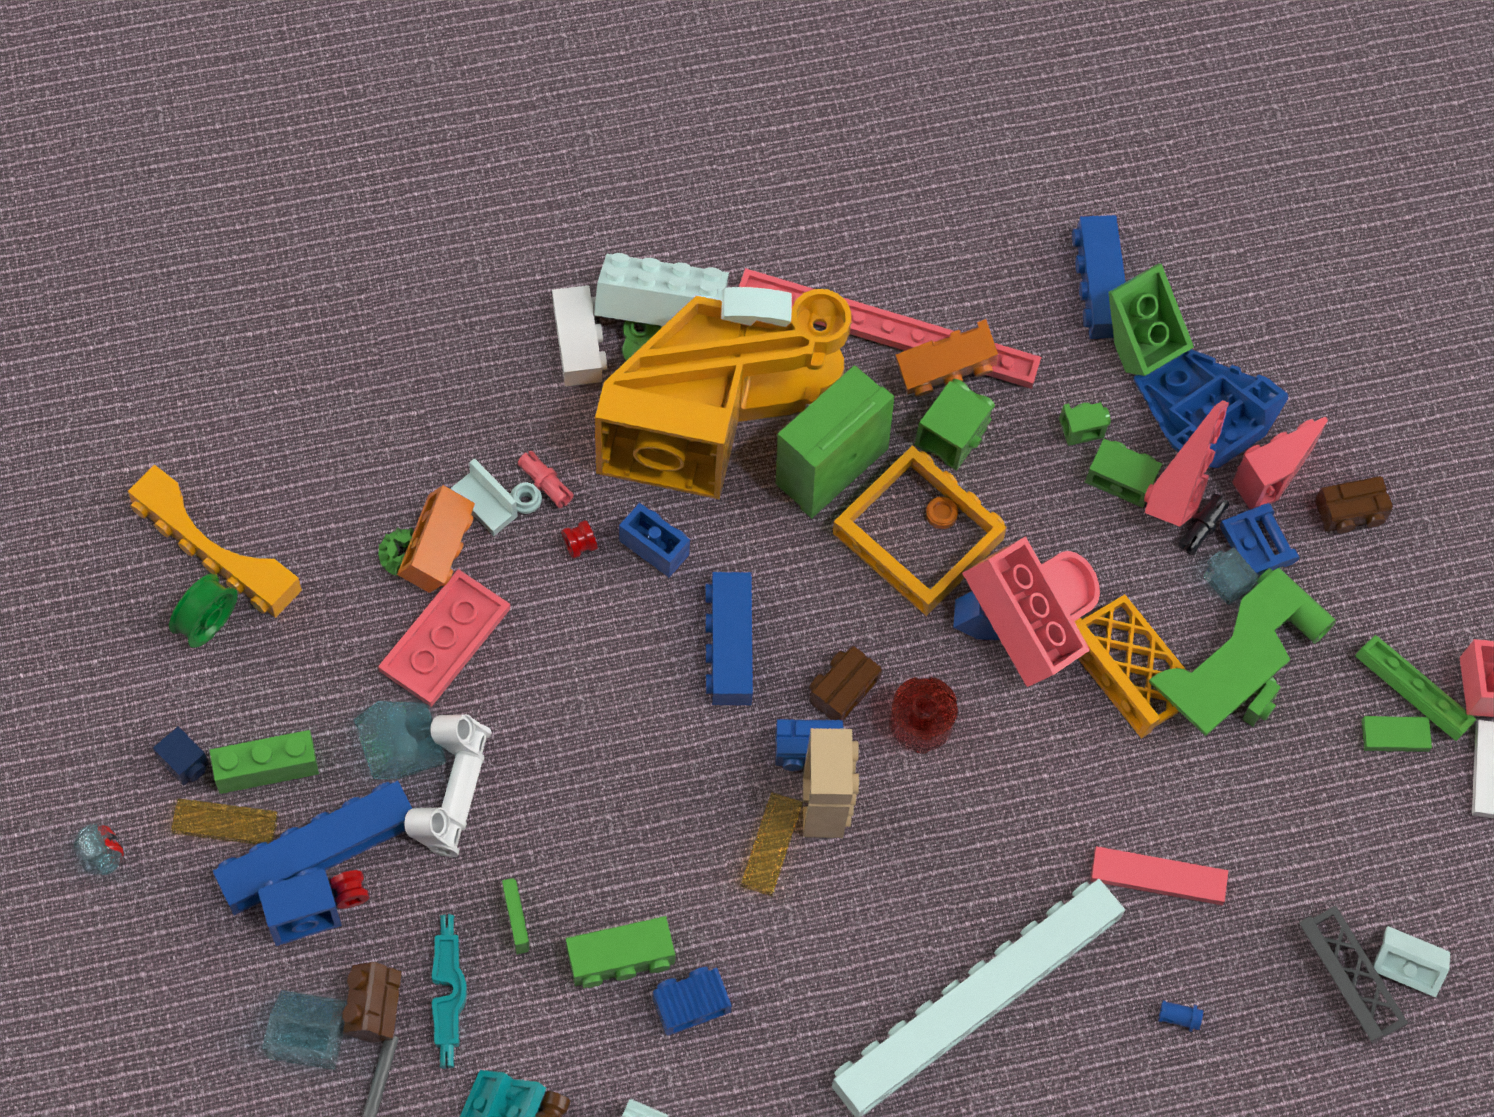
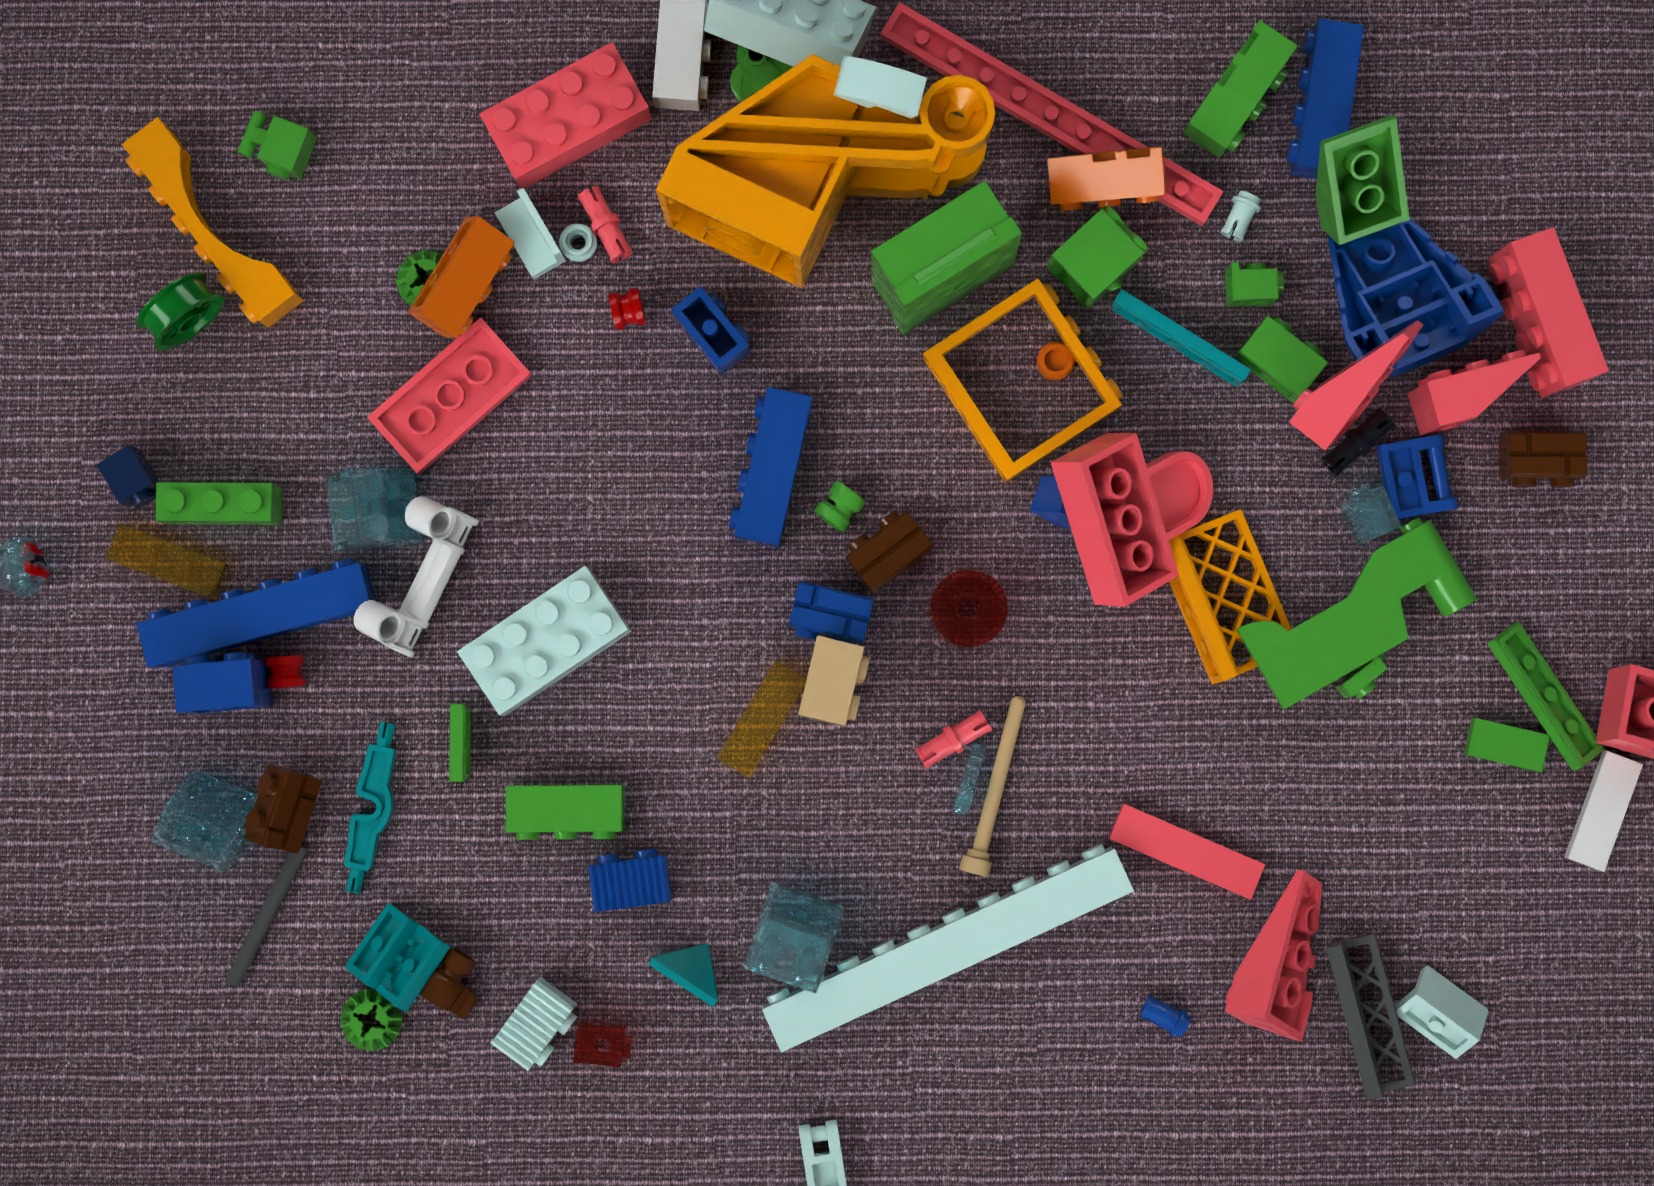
camera: 20 degrees right, 20 degrees up
none -> bright green brick [237,111,317,180]
none -> light aqua brick [457,566,632,716]
none -> coral brick [479,42,652,189]
none -> teal slope [648,943,719,1007]
none -> clear light blue slope [742,882,845,993]
none -> bright green wheel [814,480,866,533]
none -> coral pin [914,710,992,769]
none -> clear light blue bar [951,743,987,816]
none -> tan piece [959,696,1026,878]
none -> teal tile [1110,289,1251,387]
none -> bright green wedge [1183,20,1298,158]
none -> light aqua pin [1220,191,1261,242]
none -> coral wedge [1225,869,1322,1041]
none -> coral brick [1488,227,1609,398]

